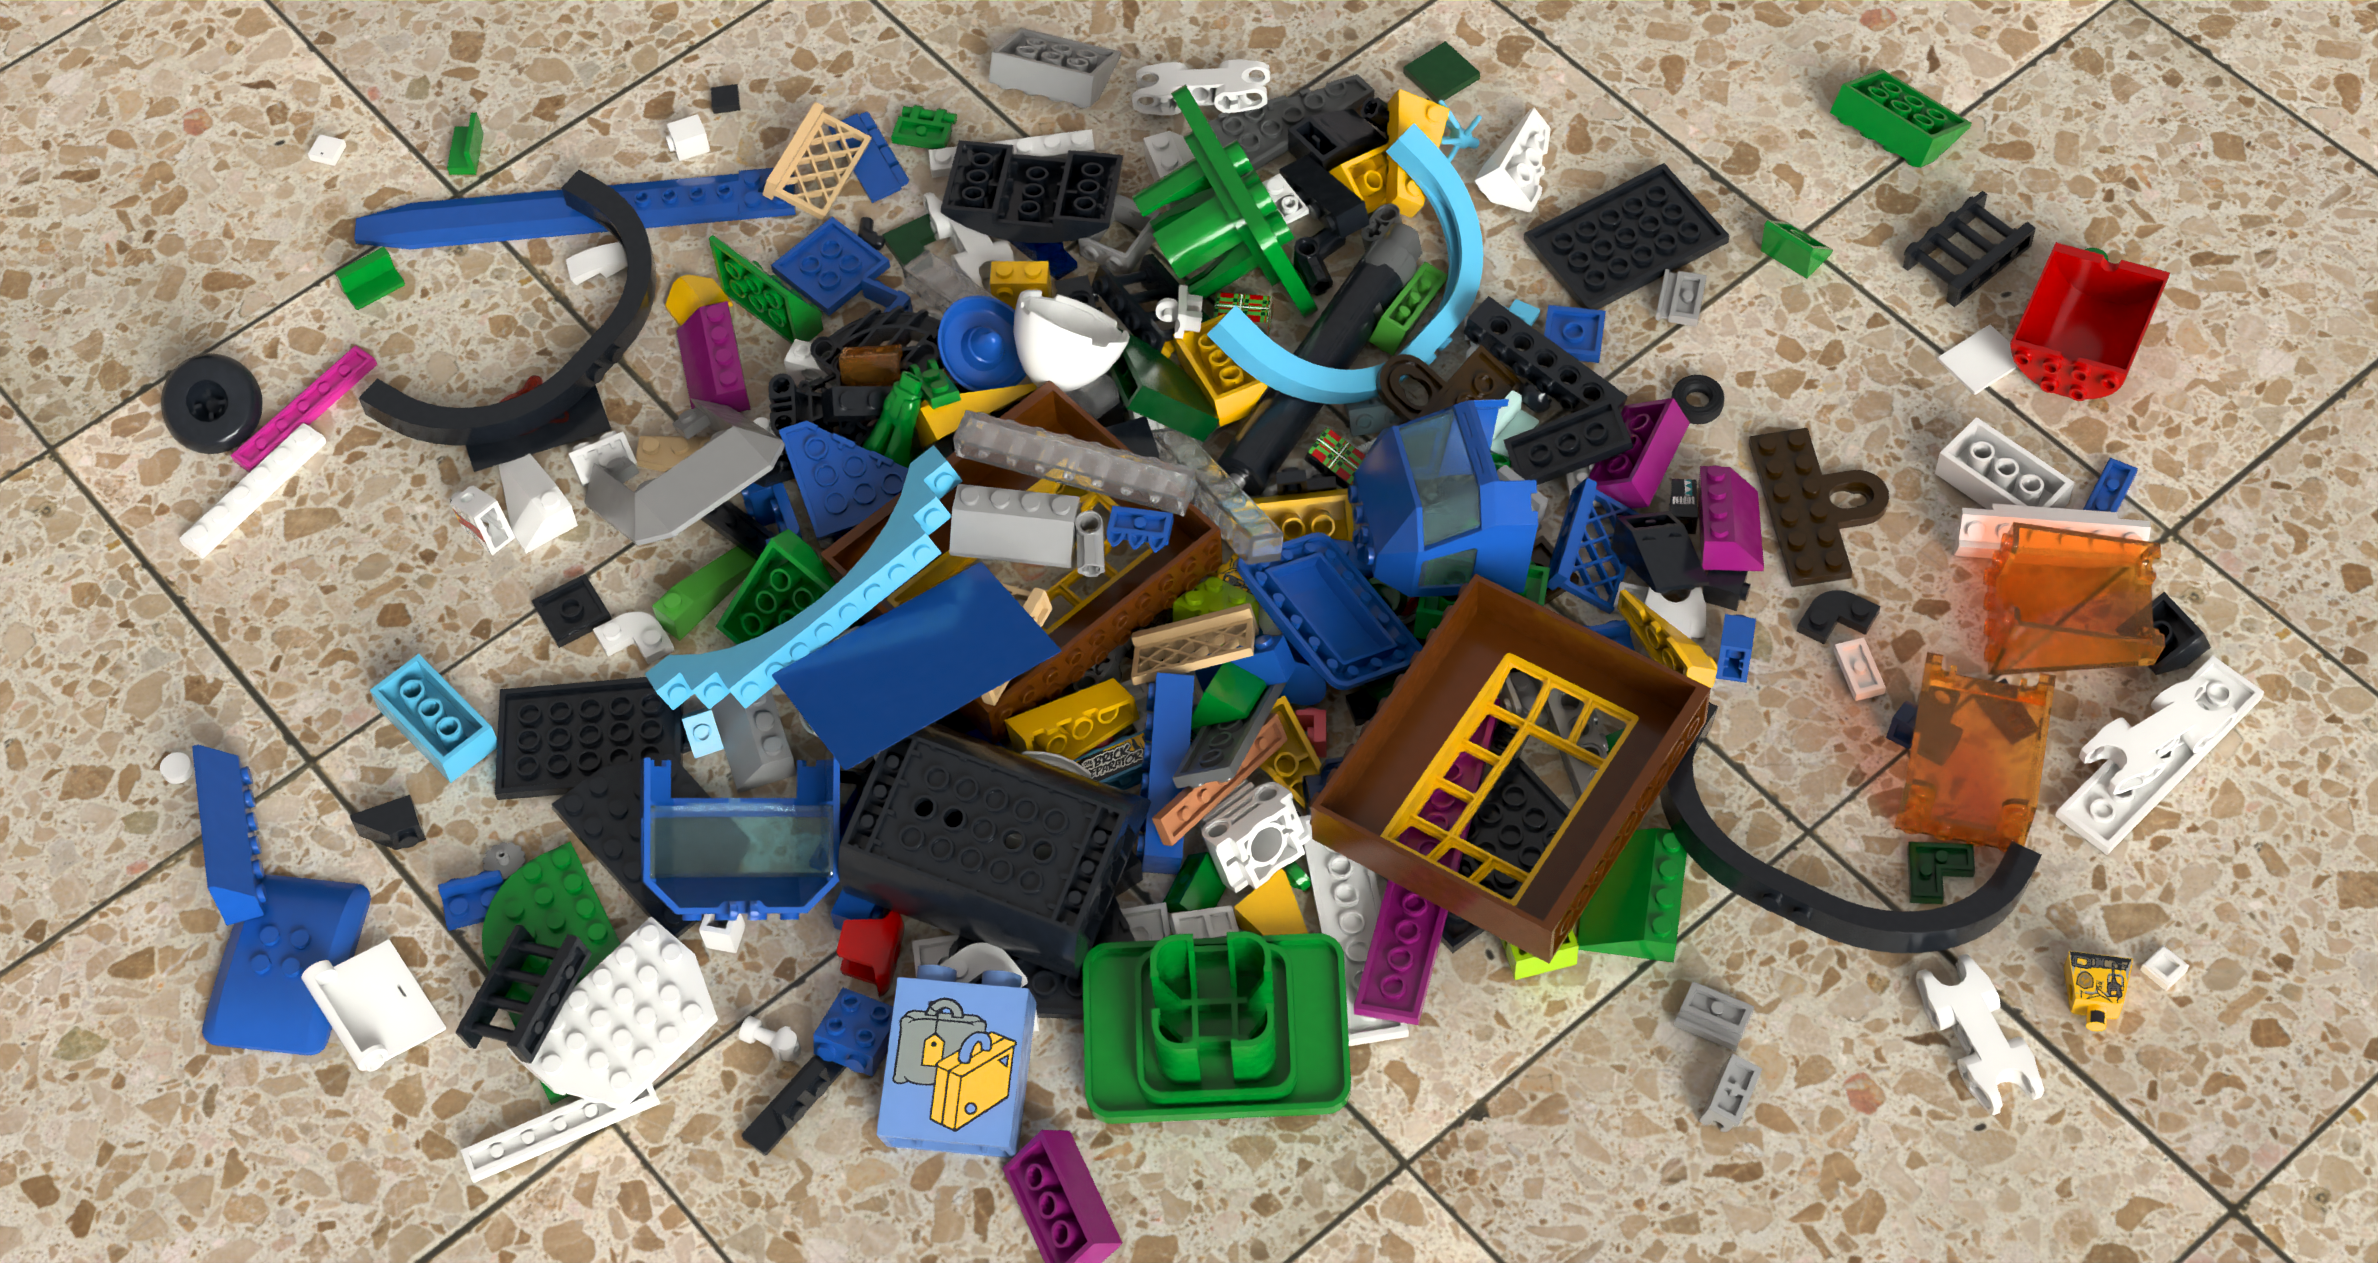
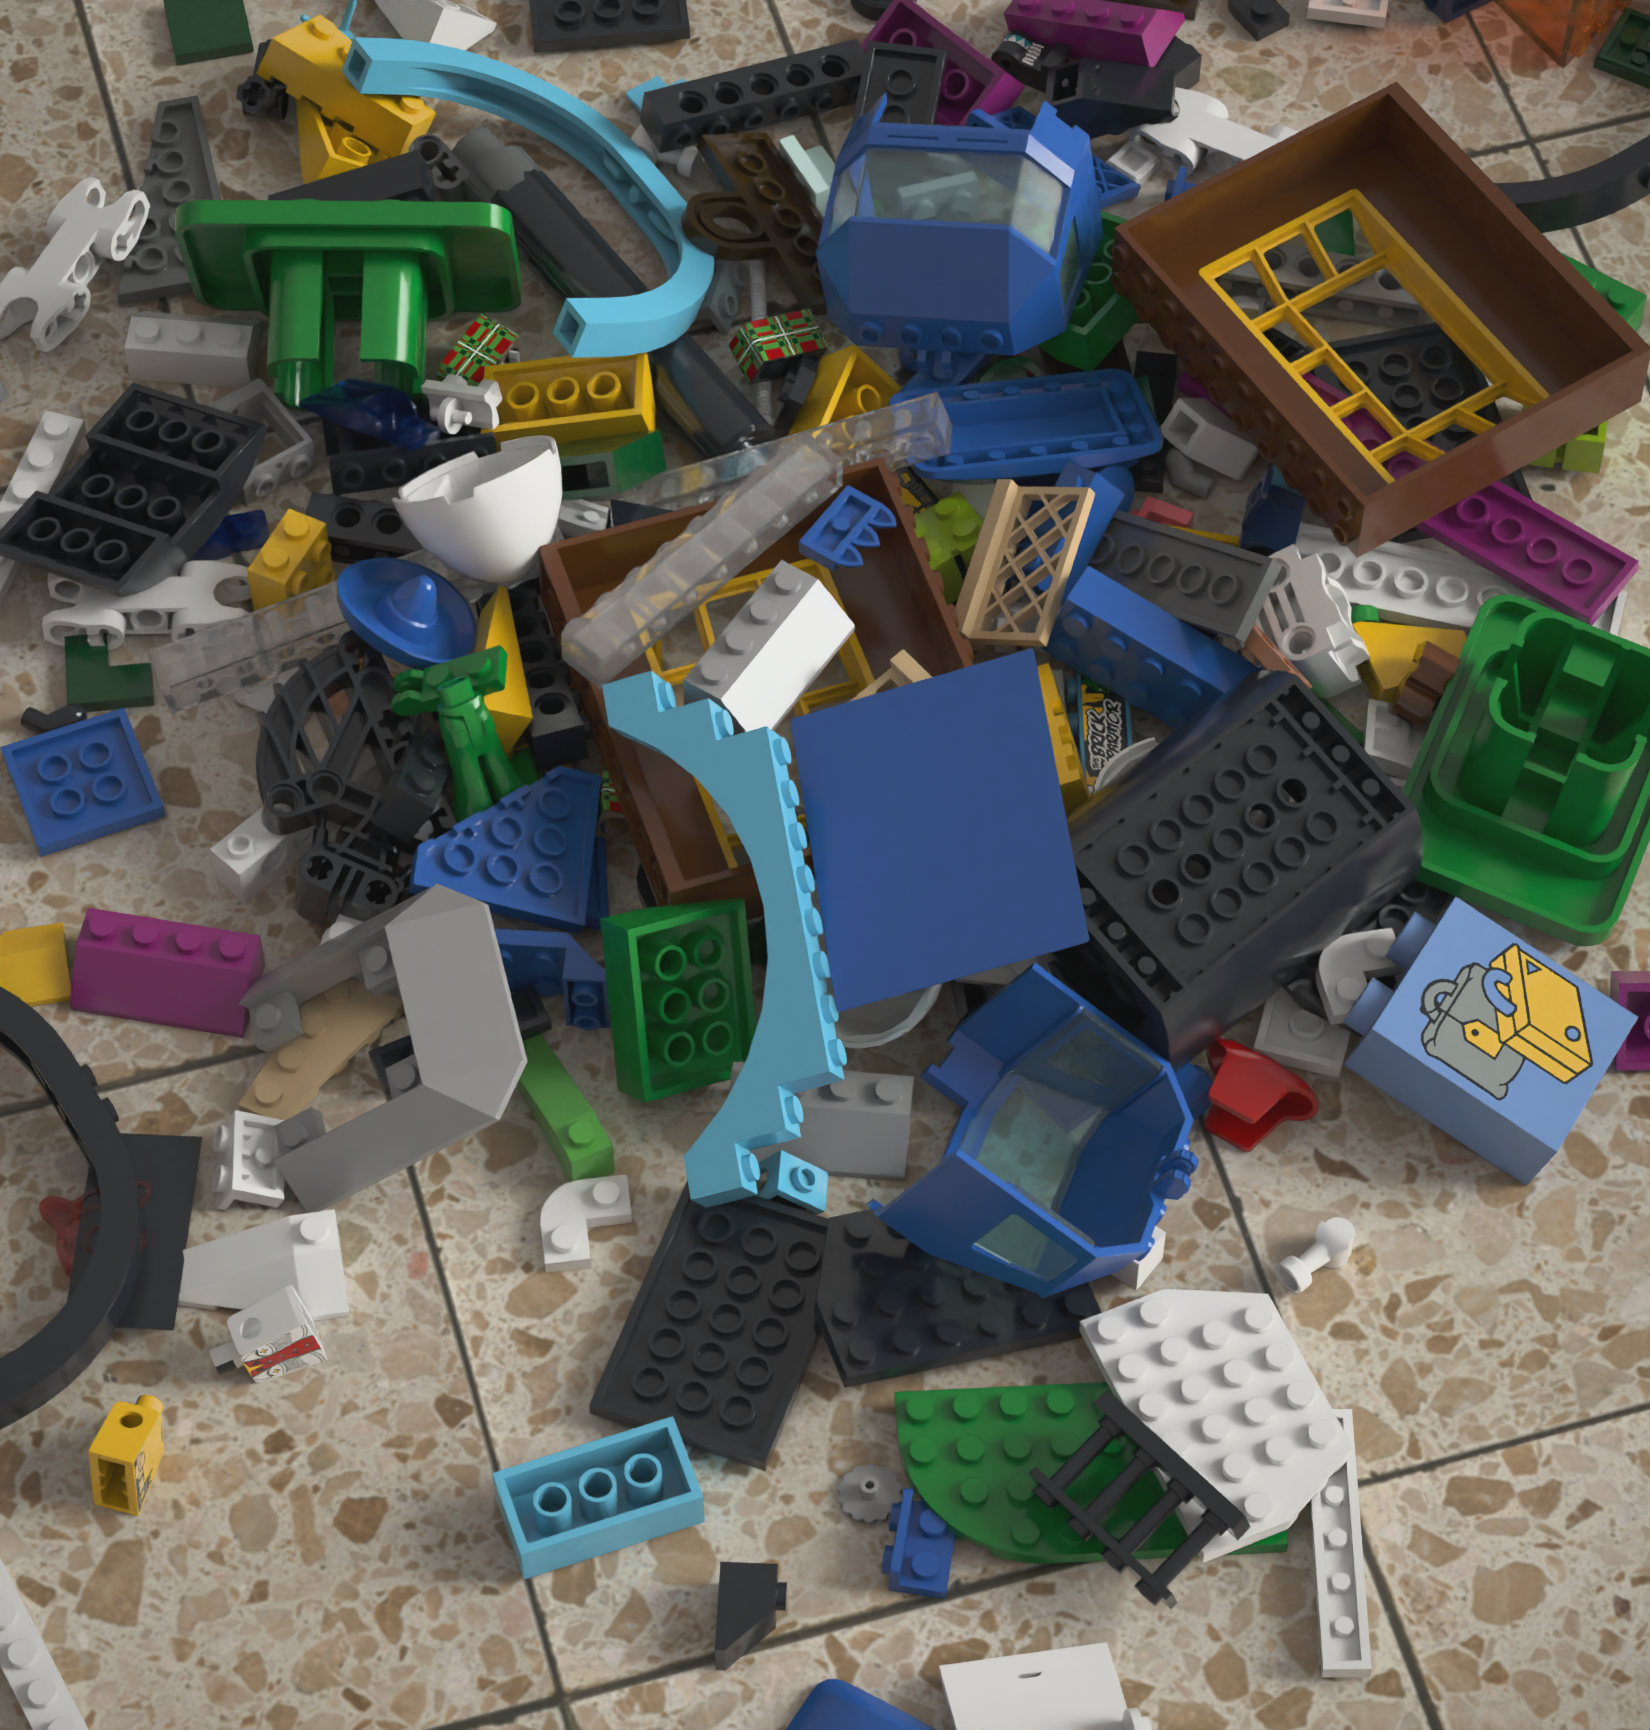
camera: 70 degrees left, 0 degrees up
black tile [531,574,612,648] -> none
green slope [708,235,824,344] -> none
black bracket [741,1054,847,1156] -> none
blue brick [813,987,893,1077] -> none
clear orange panel [839,345,903,386] -> none
blue bracket [861,276,913,312] -> none
light grey piece [1075,510,1105,577] -> none
green slope [1191,662,1267,728] -> none
black slope [1288,108,1388,172] -> none
bright green slope [1369,261,1448,356] -> none
black plate [1518,382,1553,413] -> none
blue plate [1544,305,1606,363] -> none
yellow wedge [1617,589,1717,688] -> none
blue brick [1716,614,1756,683] -> none
none -> yellow torso [88,1394,164,1516]
none -> clear blue piece [299,378,441,451]
none -> reddish brown leg [1387,641,1461,729]

